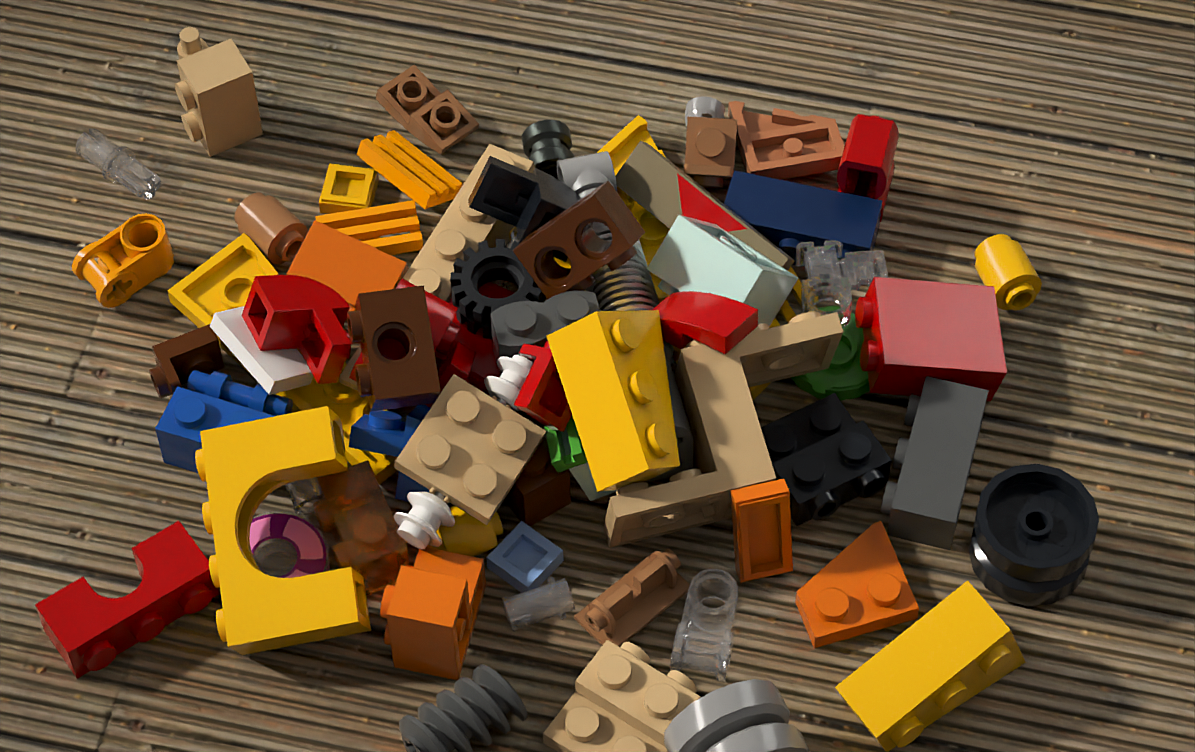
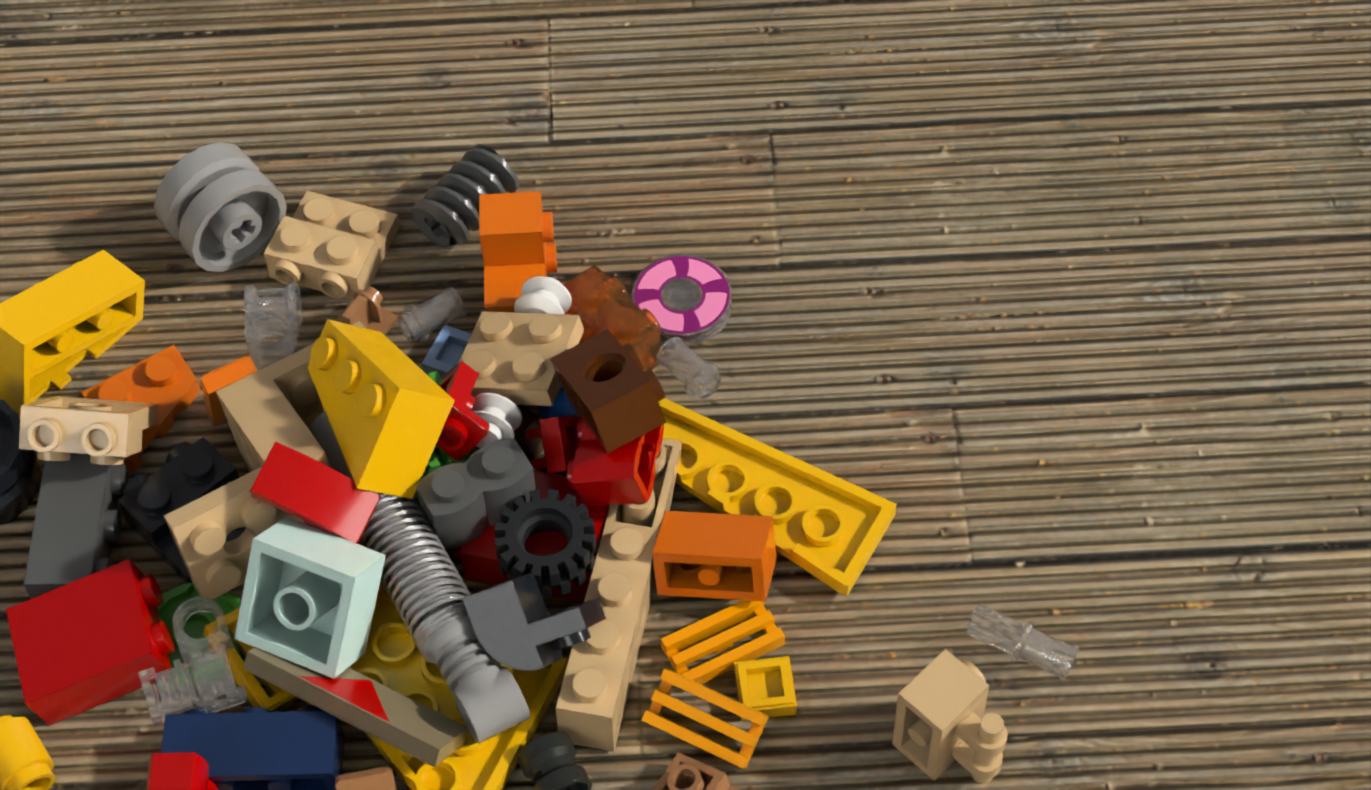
camera: 165 degrees right, 0 degrees up
red arch [35,521,220,679] -> none
light orange piece [72,213,174,308] -> none
reddish brown bracket [149,324,224,399] -> none
blue brick [155,370,293,473] -> none
yellow arch [195,406,371,655] -> none
white tile [210,306,313,395] -> none
medium nougat brick [234,192,308,264] -> none
red brick [242,275,352,384] -> none
reddish brown brick [512,181,645,299] -> none
none -> tan plate [19,396,158,465]

